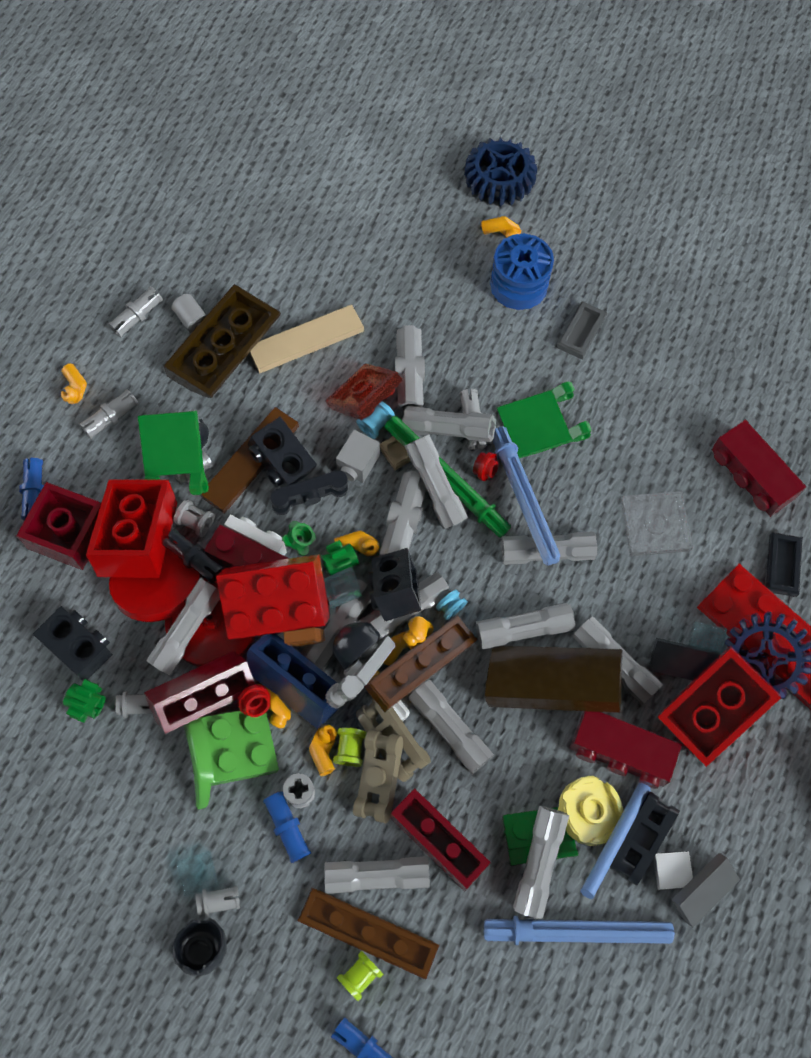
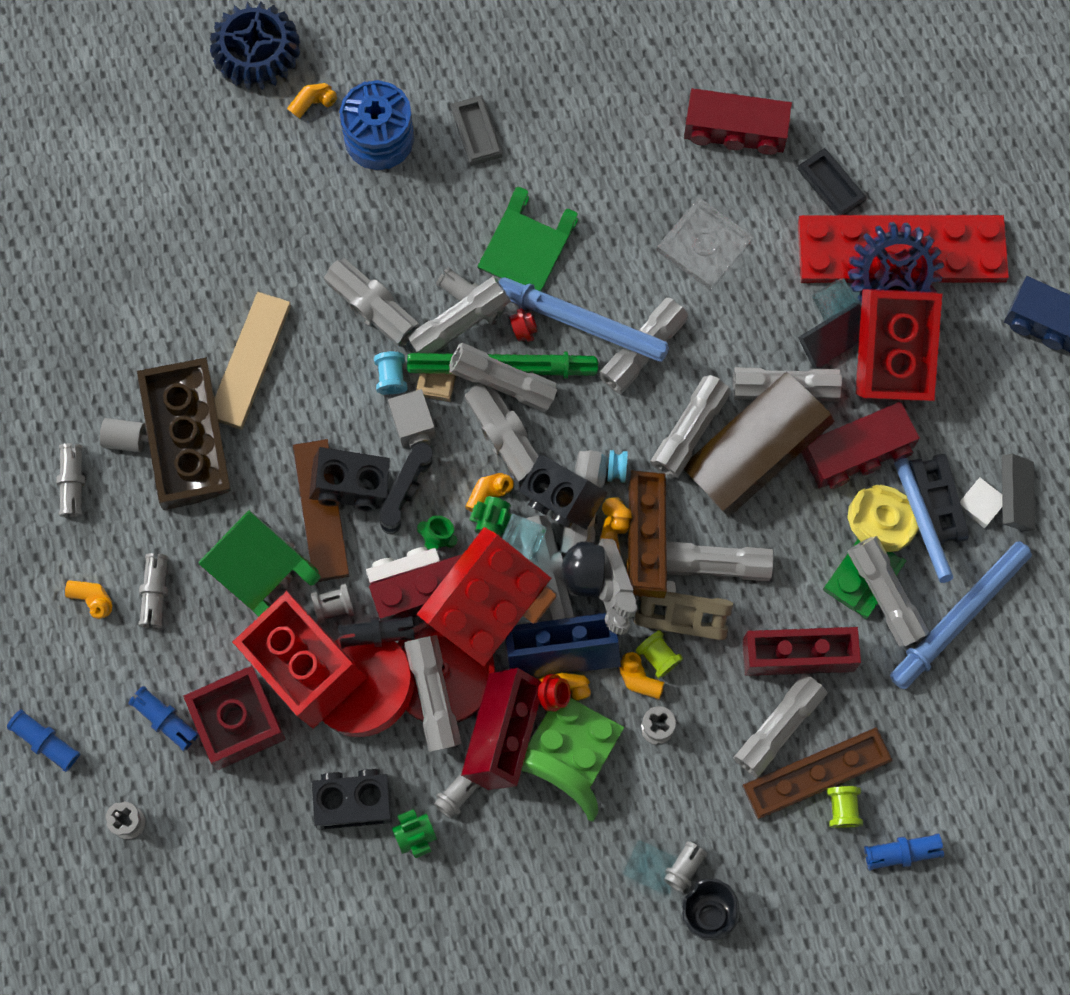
camera: 45 degrees left, 5 degrees up
blue pin [263,791,311,864] -> none
clear red plate [325,363,403,420] -> none
dark tan plate [353,729,403,824] -> none

